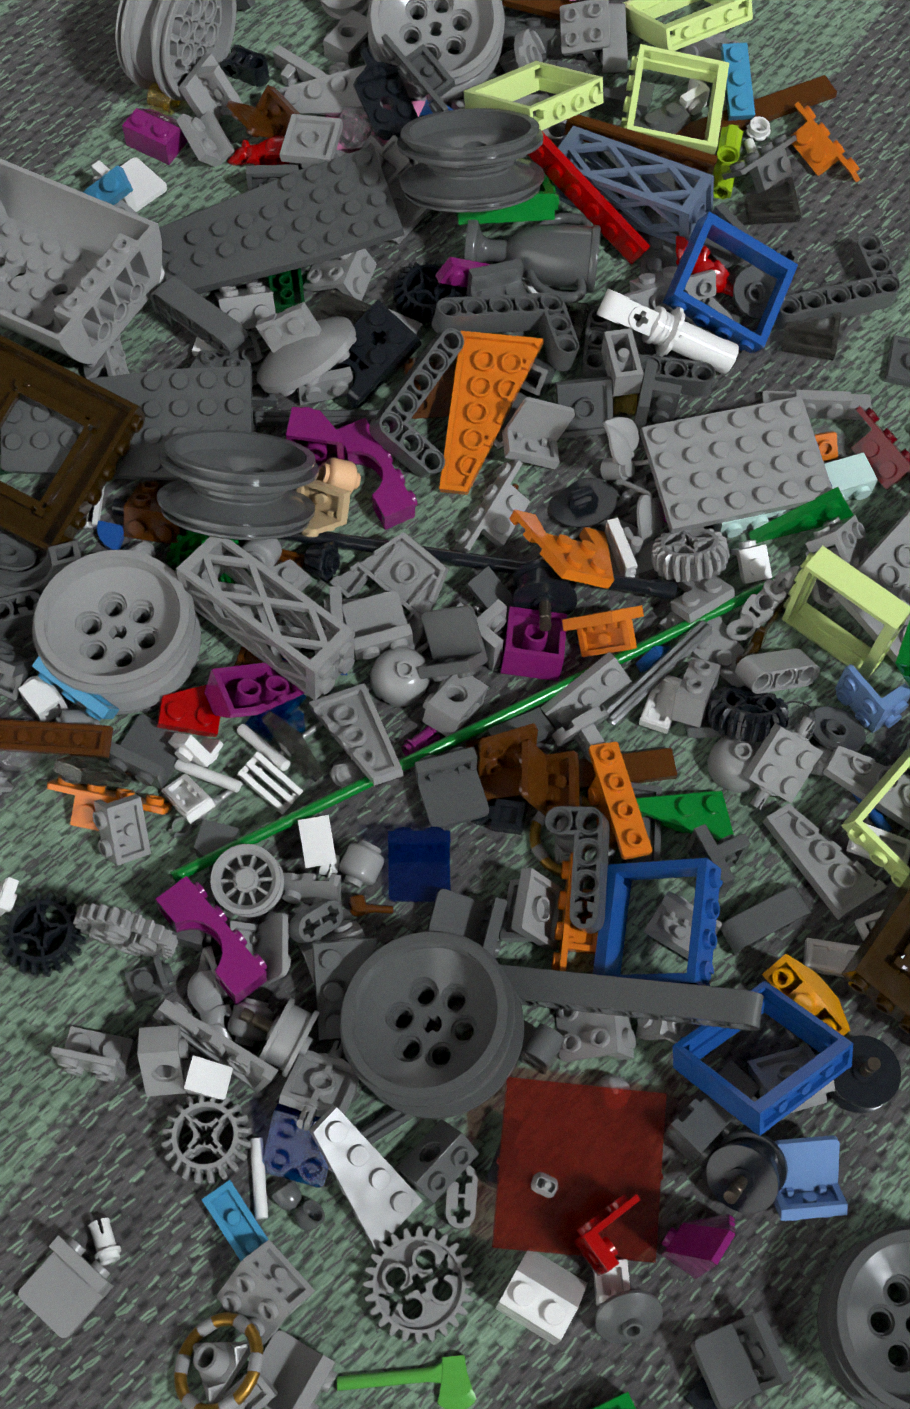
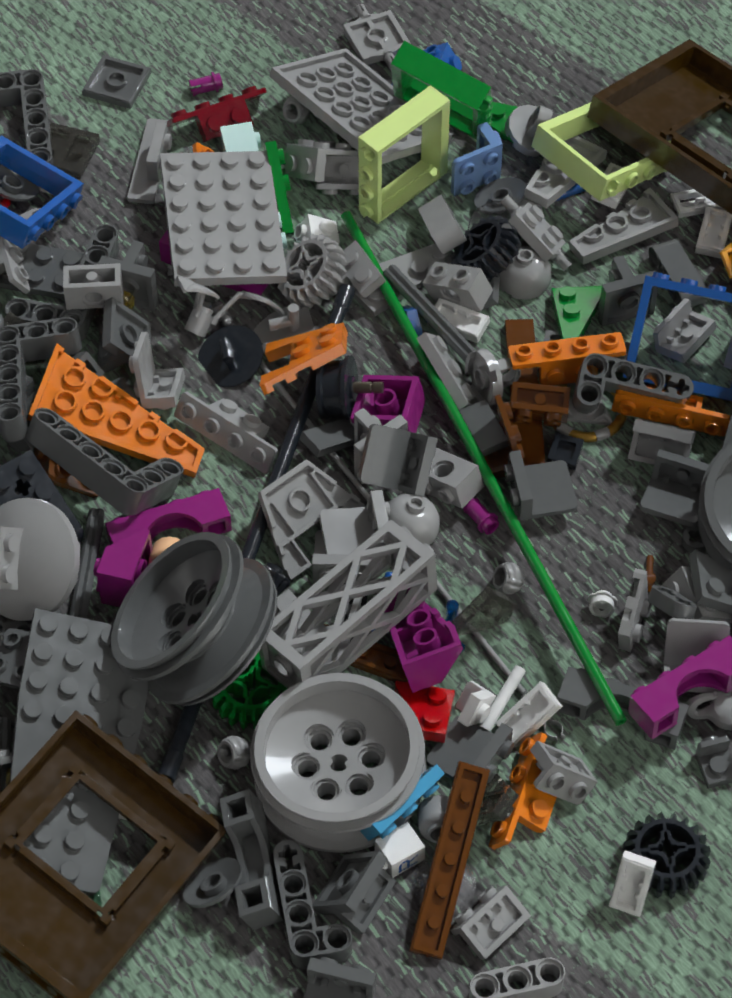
camera: 80 degrees left, 10 degrees down
light grey gear [73,903,179,959] -> none
blue tile [97,520,124,550] -> none
reddish brown bracket [124,481,182,544] -> none
light grey wheel [210,844,285,917] -> none
white piece [237,724,290,771] -> none
white tile [237,751,303,815] -> none
white slope [298,815,337,868] -> none
light grey wing [308,683,404,786] -> none
light grey head [339,840,384,889] -> none
clear blue bracket [388,827,451,902] -> none
orange bracket [562,605,644,657] -> none
white piece [597,289,739,374] -> none
white tile [605,518,638,578] -> none
light grey animal [726,566,799,641] -> none
dark brown sword [735,582,796,666] -> none

